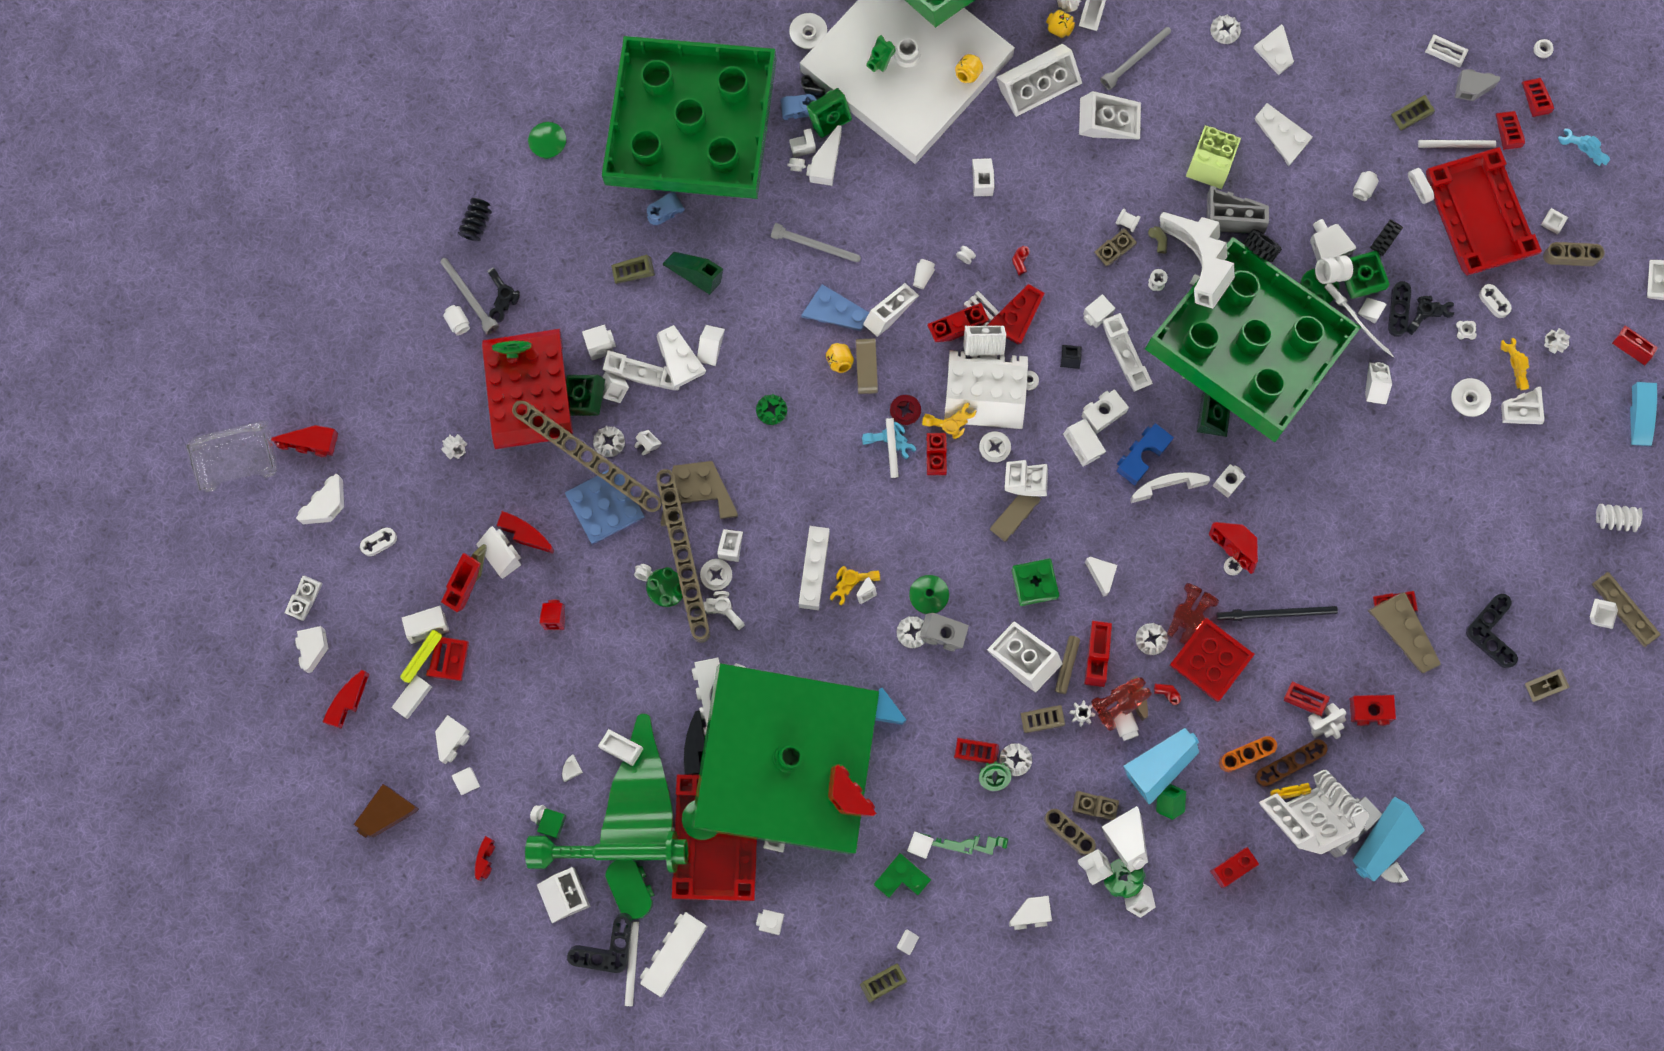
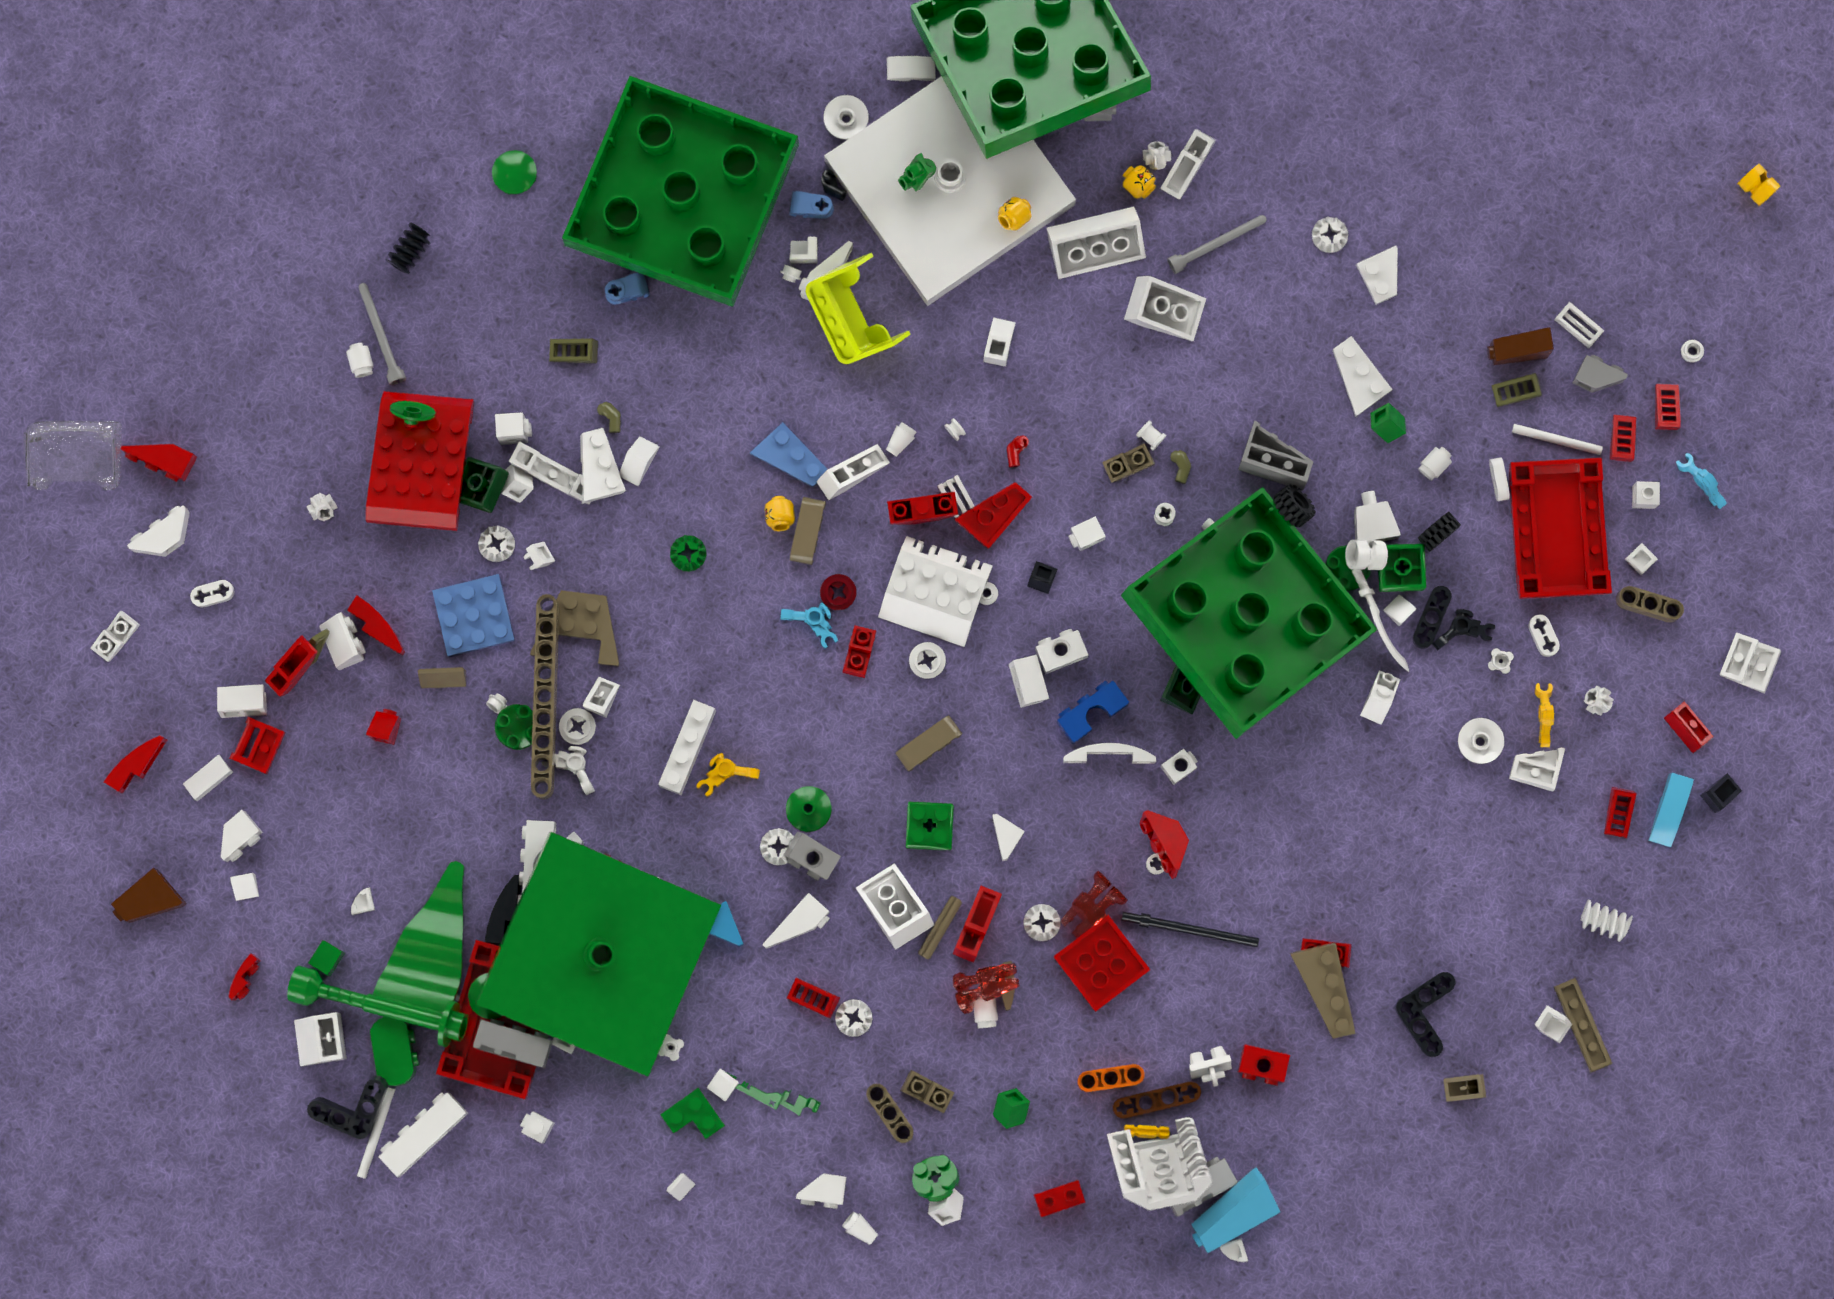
camera: 15 degrees right, 5 degrees up
white slope [295,626,328,673] -> none
neon yellow axle [400,630,442,683] -> none
black piece [487,267,520,322] -> none
dark tan beam [512,401,662,512] -> none
white plate [530,805,546,825] -> none
white tile [598,729,643,766] -> none
dark green slope [663,252,723,295] -> none
light grey piece [771,223,861,262] -> none
green brick [807,88,852,138] -> none
red slope [828,764,877,817] -> none
white slope [857,577,877,604] -> none
olive slope [860,963,908,1003] -> none
white bar [886,418,899,478] -> none
yellow piece [922,403,977,439] -> none
white brick [963,326,1006,356] -> none
gear [979,761,1011,791] -> none
white slope [1005,460,1048,496] -> none
dark tan slope [1020,705,1065,733] -> none
white gear [1069,700,1095,727] -> none
white panel [1078,849,1113,885] -> none
white slope [1102,313,1153,392] -> none
white slope [1102,806,1148,873] -> none
medium azure slope [1124,728,1199,804] -> none
red arm [1154,684,1181,705] -> none
white arch [1160,212,1235,309] -> none
yellowish green slope [1186,125,1241,190] -> none
red tile [1284,681,1330,717] -> none
none -> dark tan slope [418,667,466,688]
none -> light grey wedge [473,1019,553,1068]
none -> olive arm [597,402,621,433]
none -> white plate [658,1034,684,1061]
none -> white slope [762,893,830,949]
none -> neon yellow windscreen [805,252,911,364]
none -> white cone [842,1212,878,1245]
none -> green panel [1370,403,1406,443]
none -> reddish brown slope [1487,327,1554,365]
none -> red slope [1604,787,1637,838]
none -> white brick [1632,481,1660,509]

